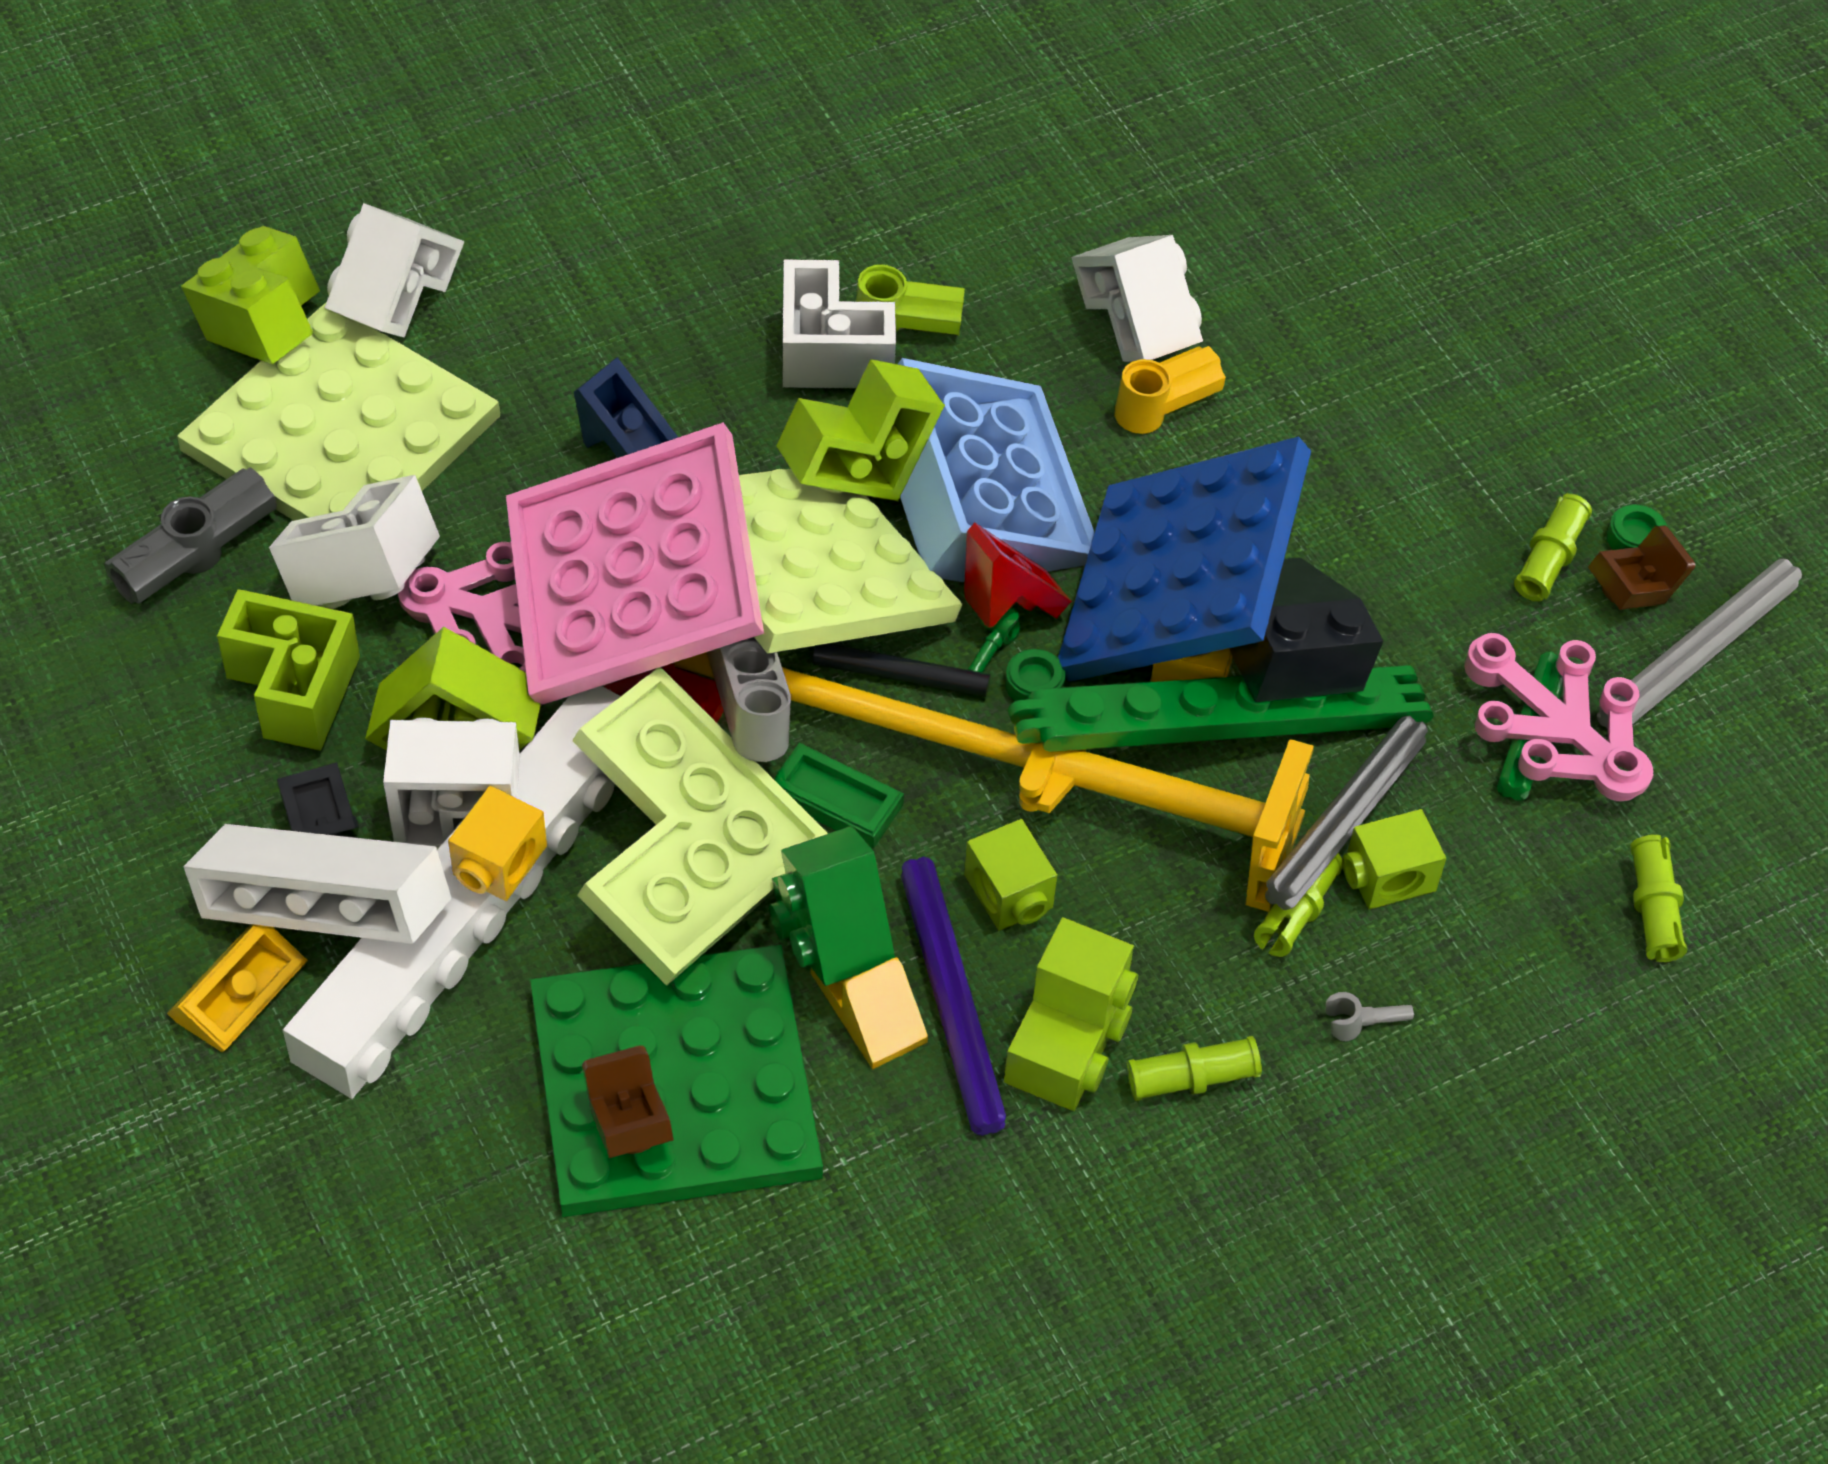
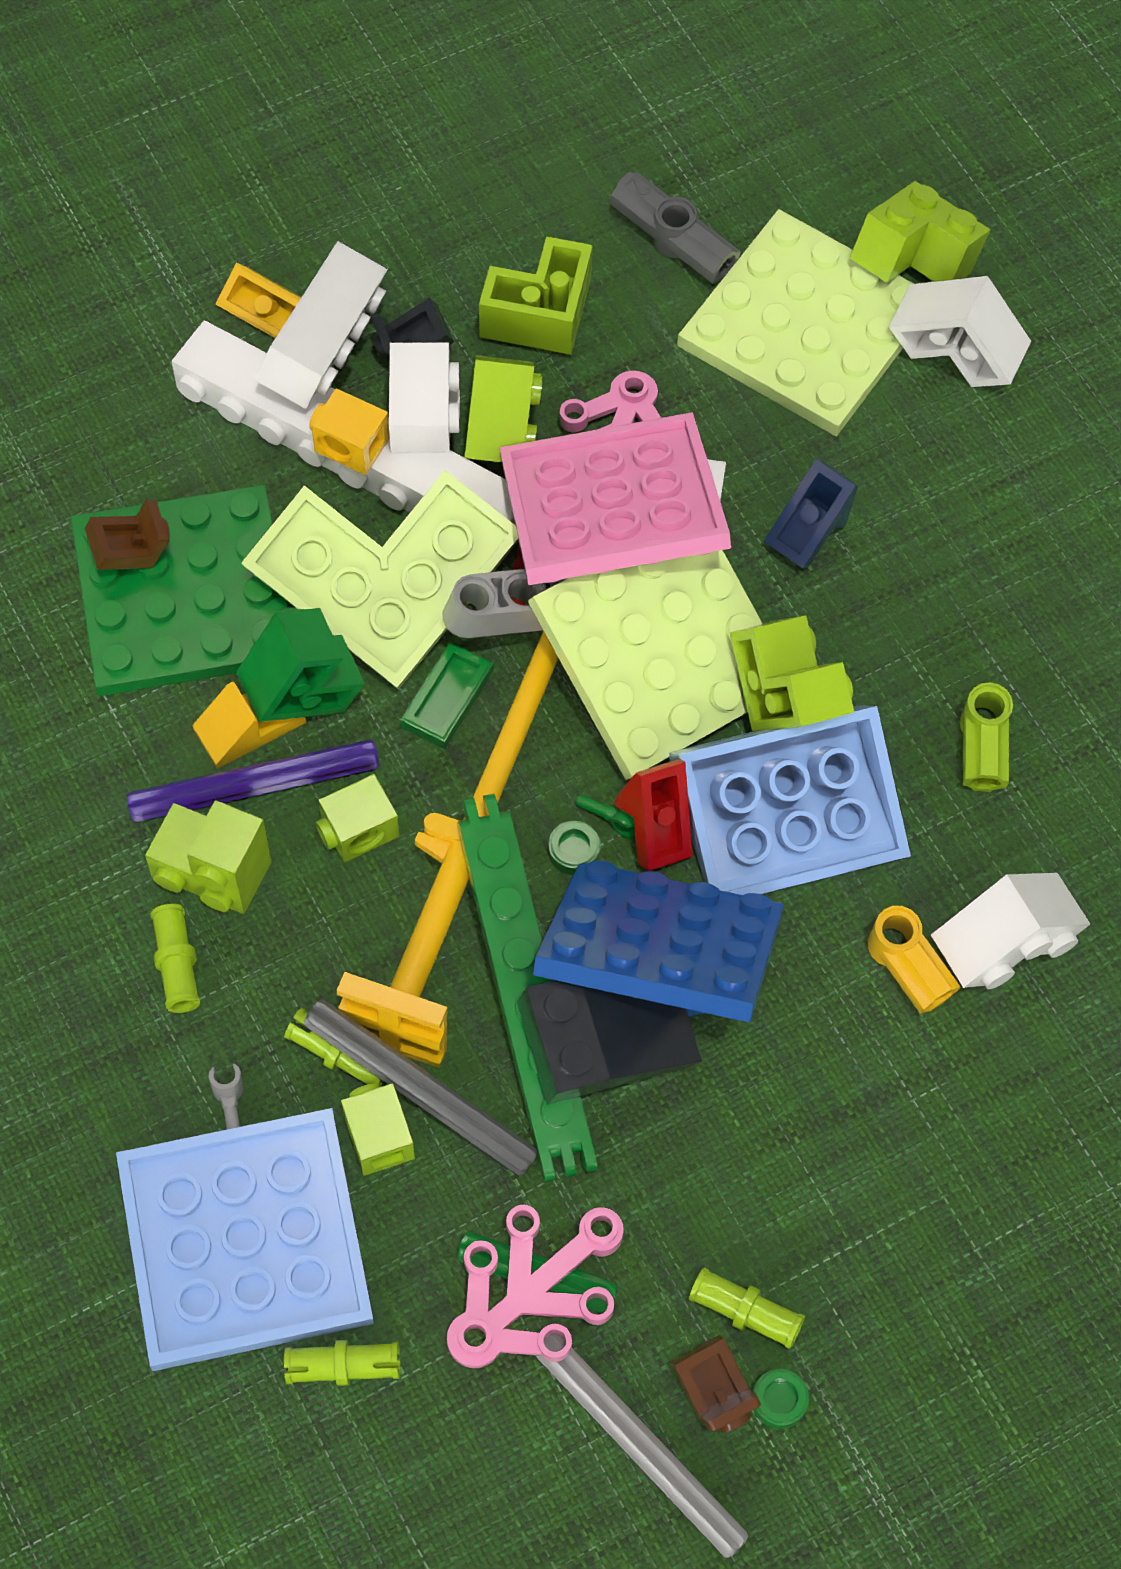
camera: 90 degrees right, 10 degrees up
white brick [269,475,440,609] -> none
white brick [783,260,896,388] -> none
black bar [813,643,991,697] -> none
none -> light blue plate [116,1108,374,1371]

